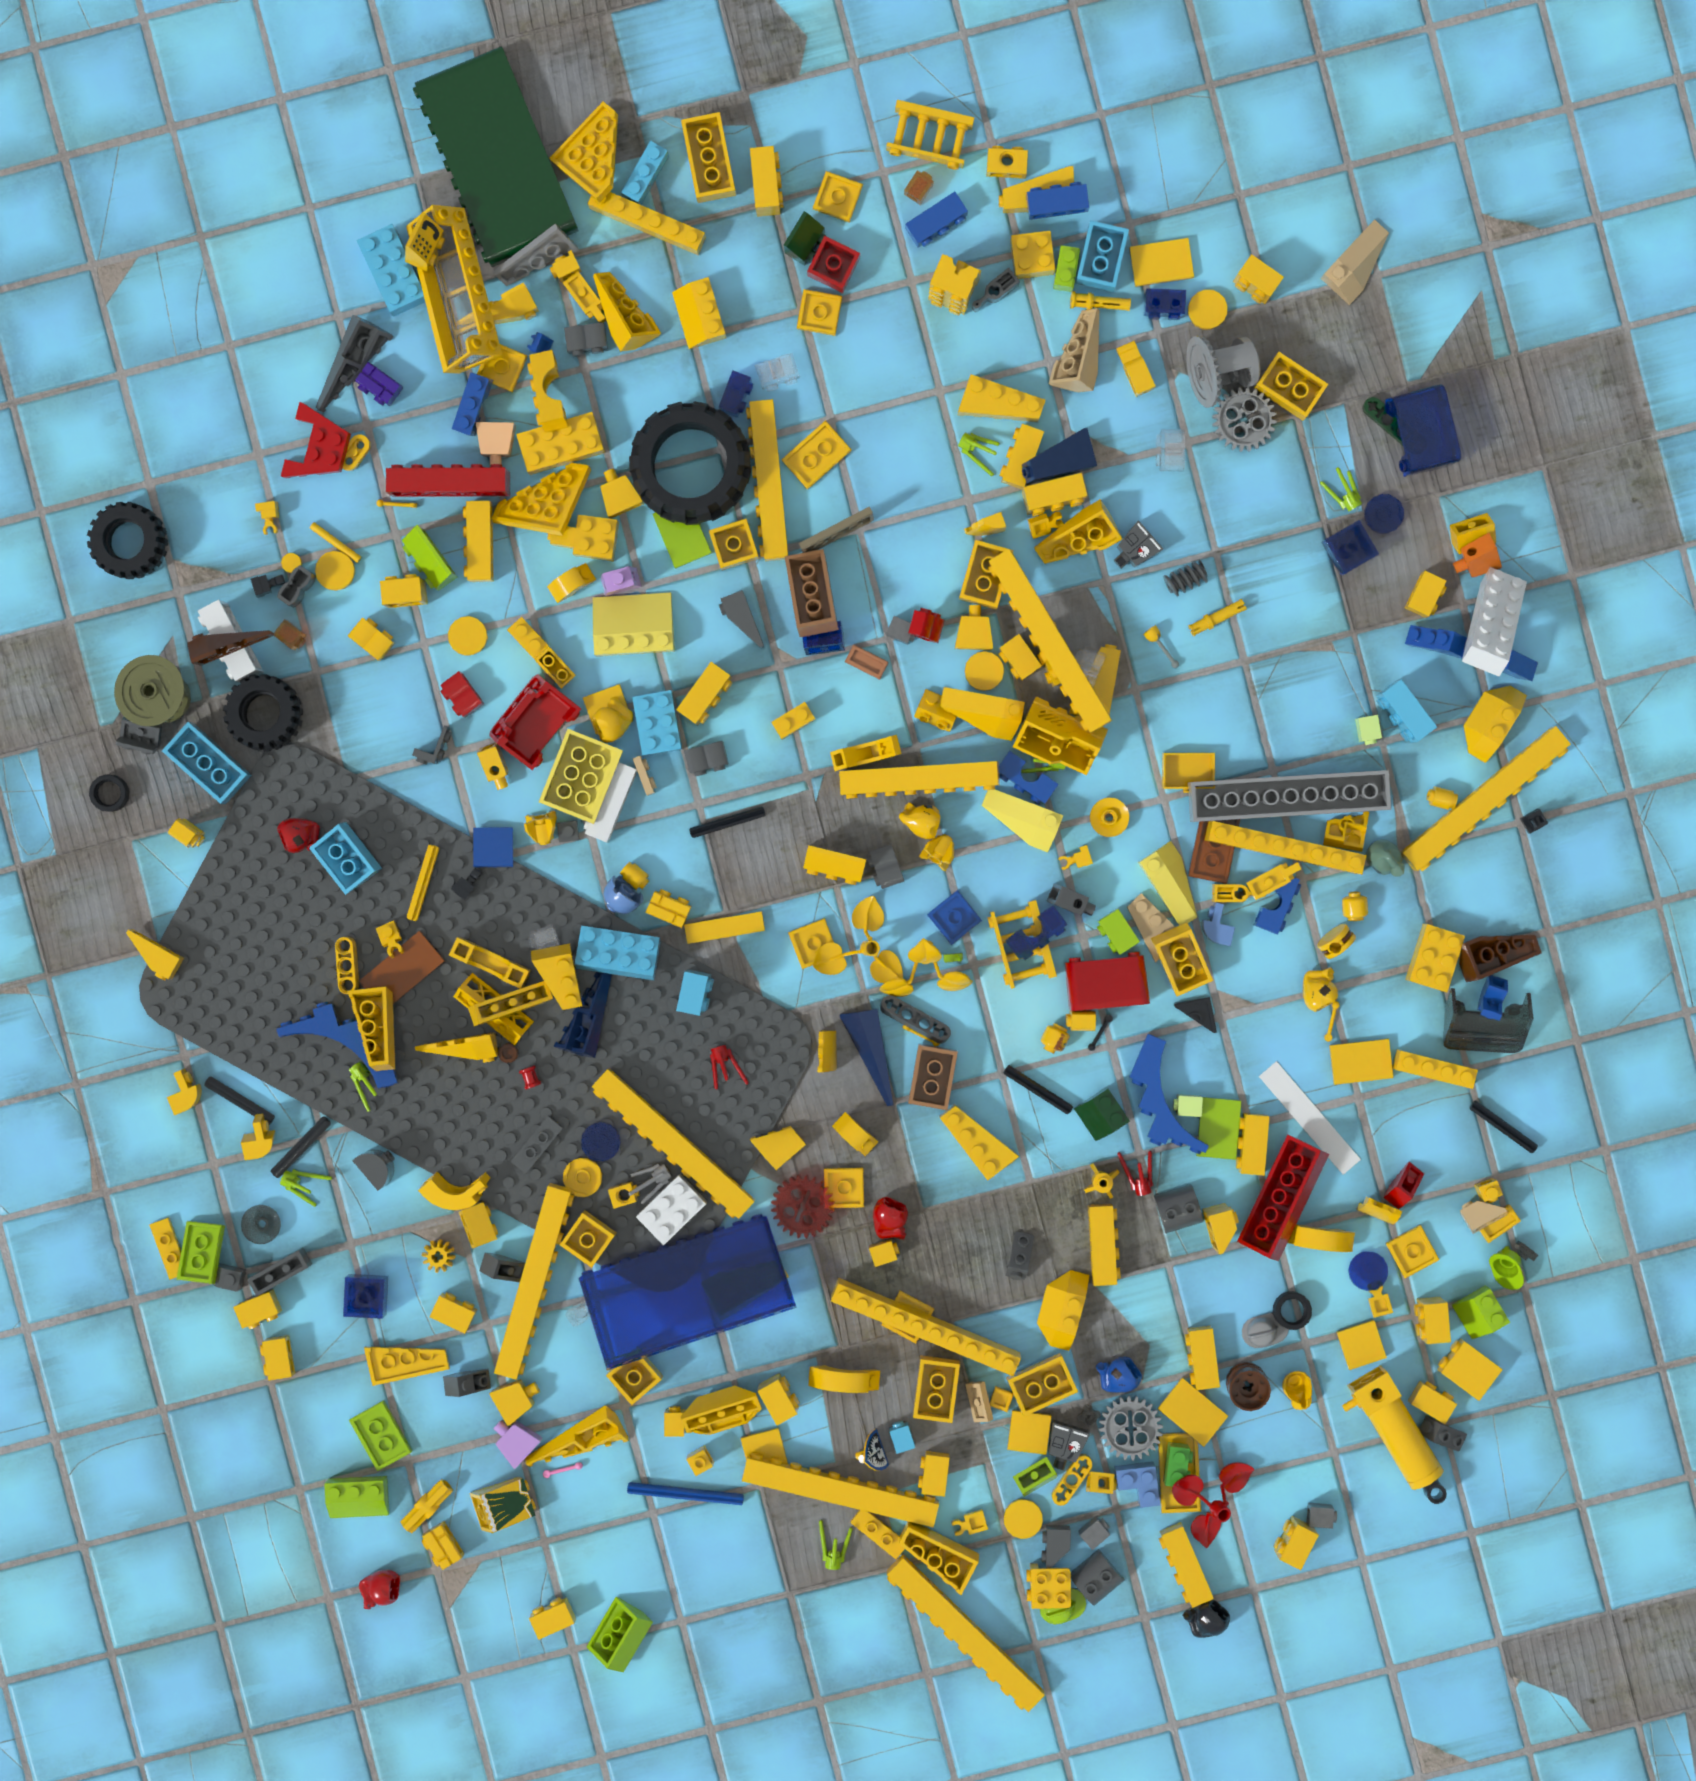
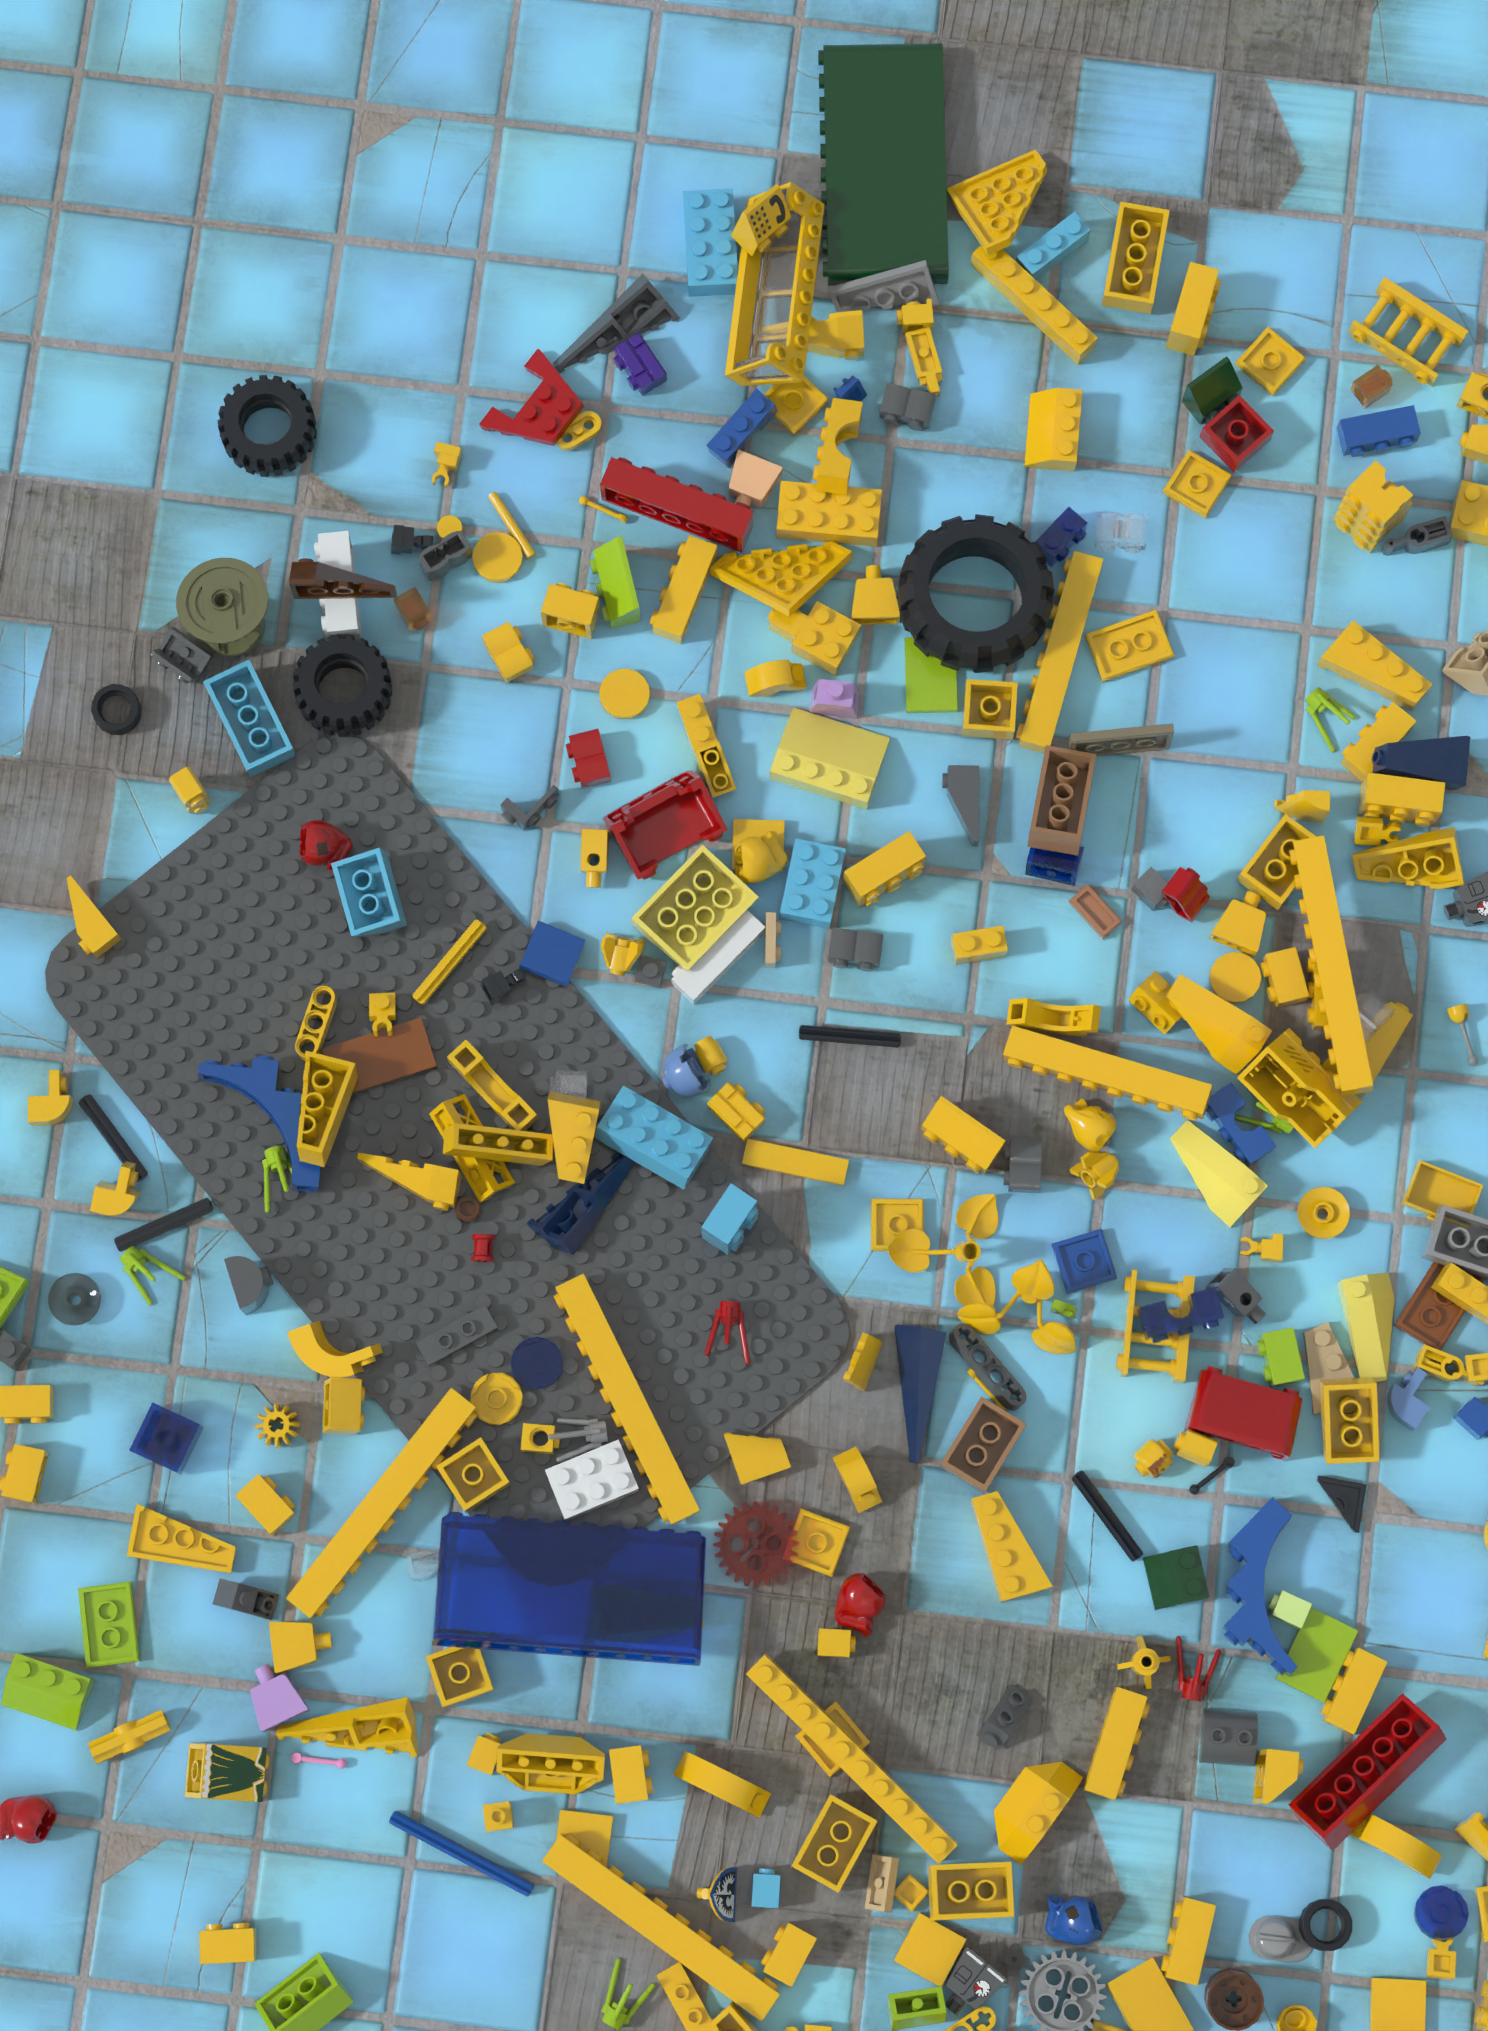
camera: 20 degrees right, 10 degrees down
dark grey brick [247,1247,312,1296] -> none
yellow brick [422,1521,464,1570] -> none
dark grey slope [479,1252,525,1282] -> none
yellow wedge [593,272,661,352] -> none
white sticker [1259,1061,1361,1175] -> none

